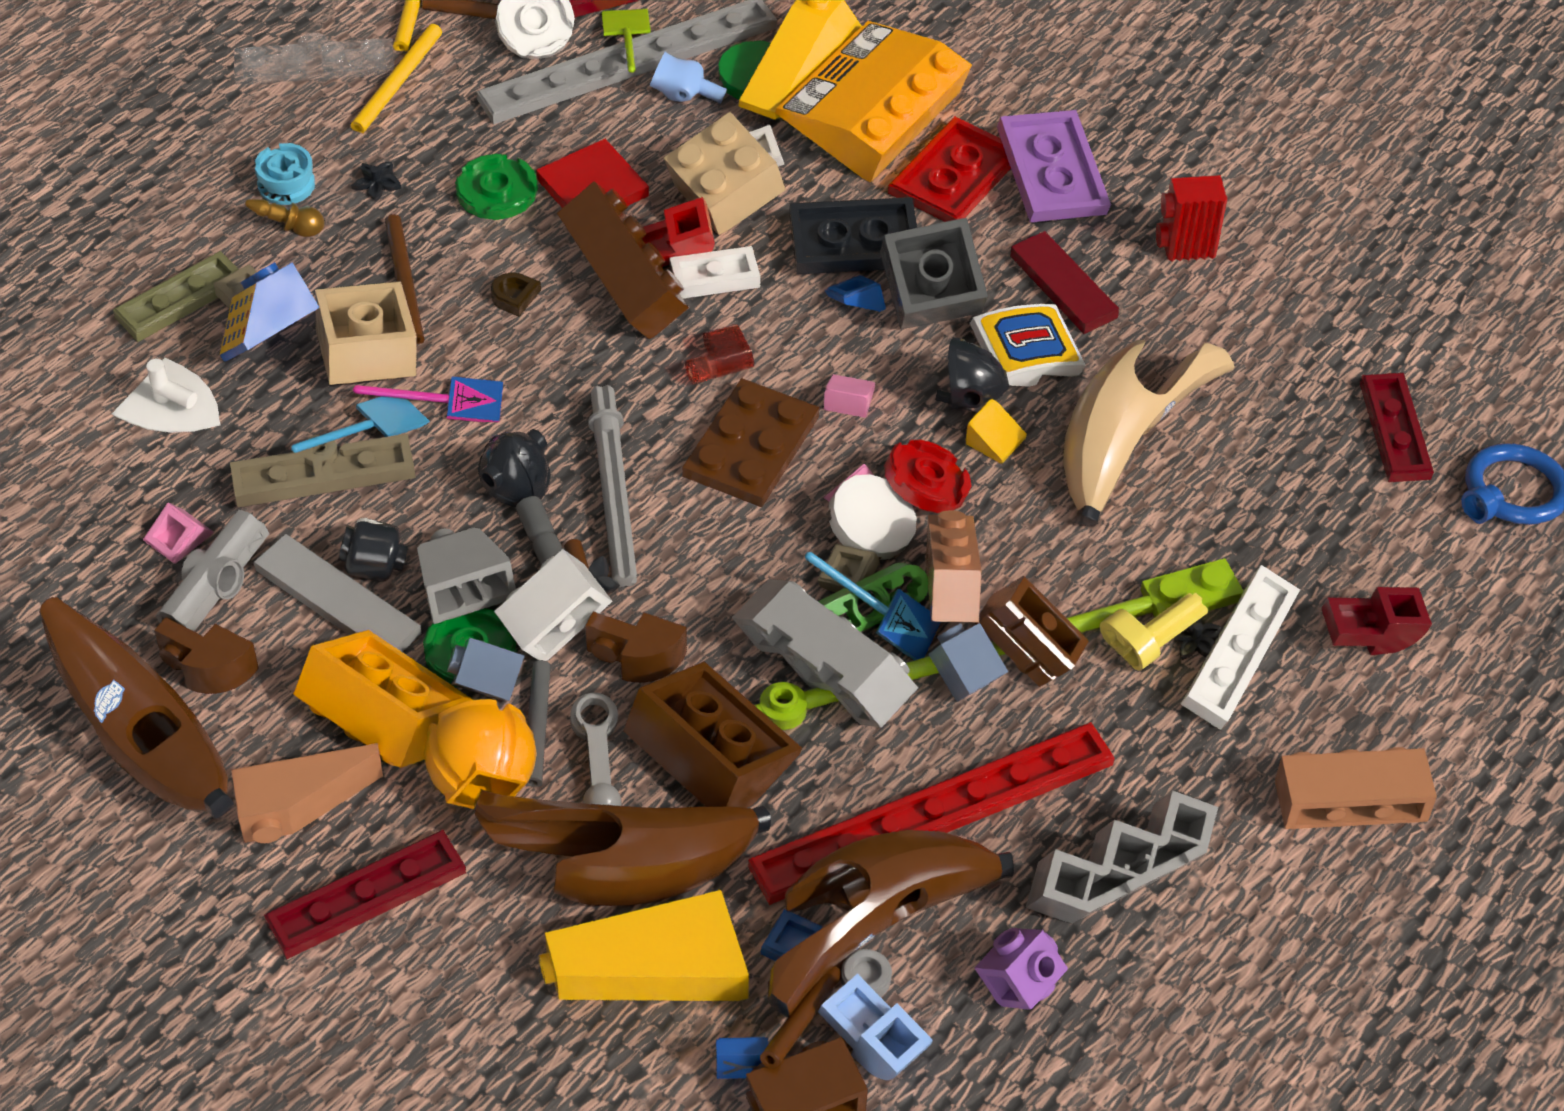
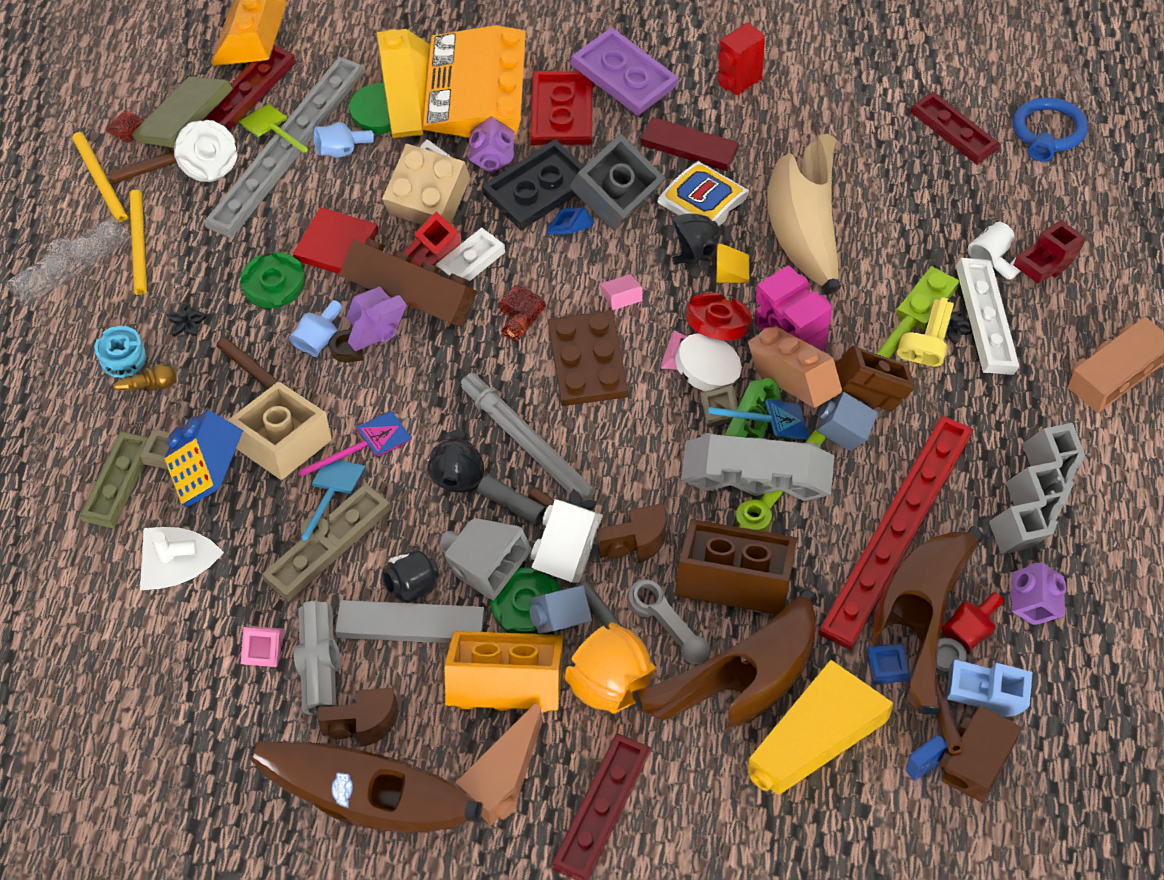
camera: 30 degrees left, 5 degrees up
none -> light blue piece [289,300,343,357]
none -> medium lavender brick [346,286,407,351]
none -> medium lavender brick [468,116,515,173]
none -> dark pink brick [754,265,832,351]
none -> red piece [941,592,1004,654]
none -> white piece [968,222,1020,279]

